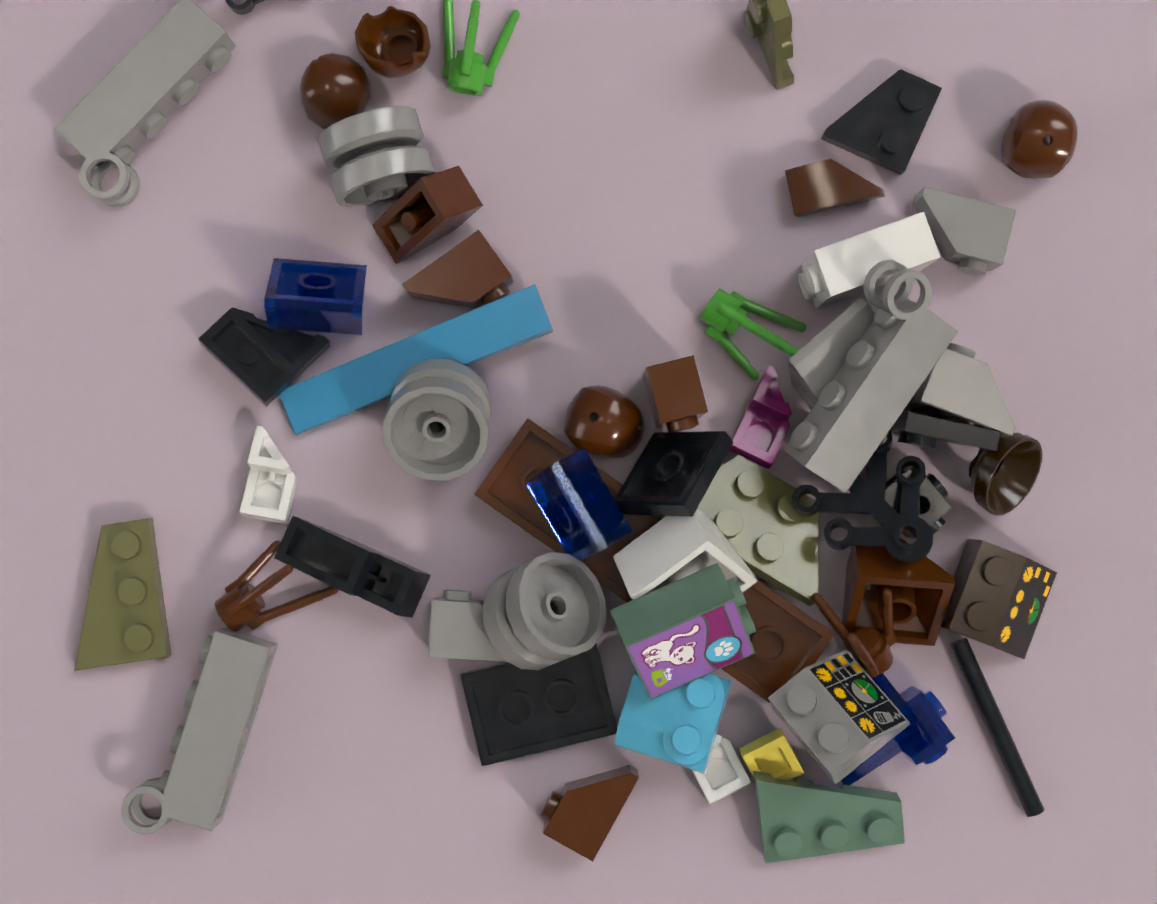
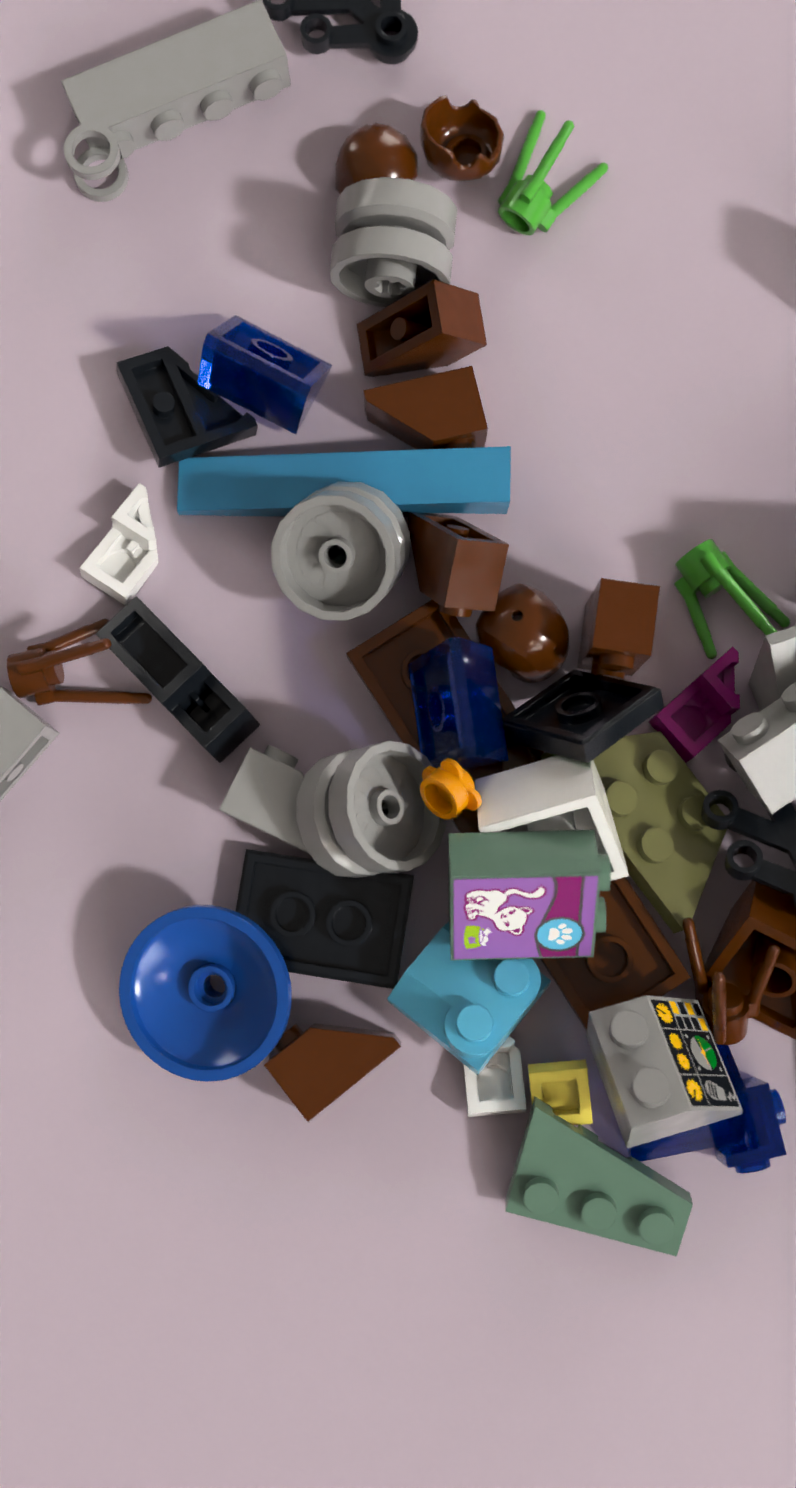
camera: 20 degrees right, 5 degrees down
none -> blue dish [119,905,292,1082]
none -> reddish brown slope [407,512,509,617]
none -> light orange plate [420,758,482,820]

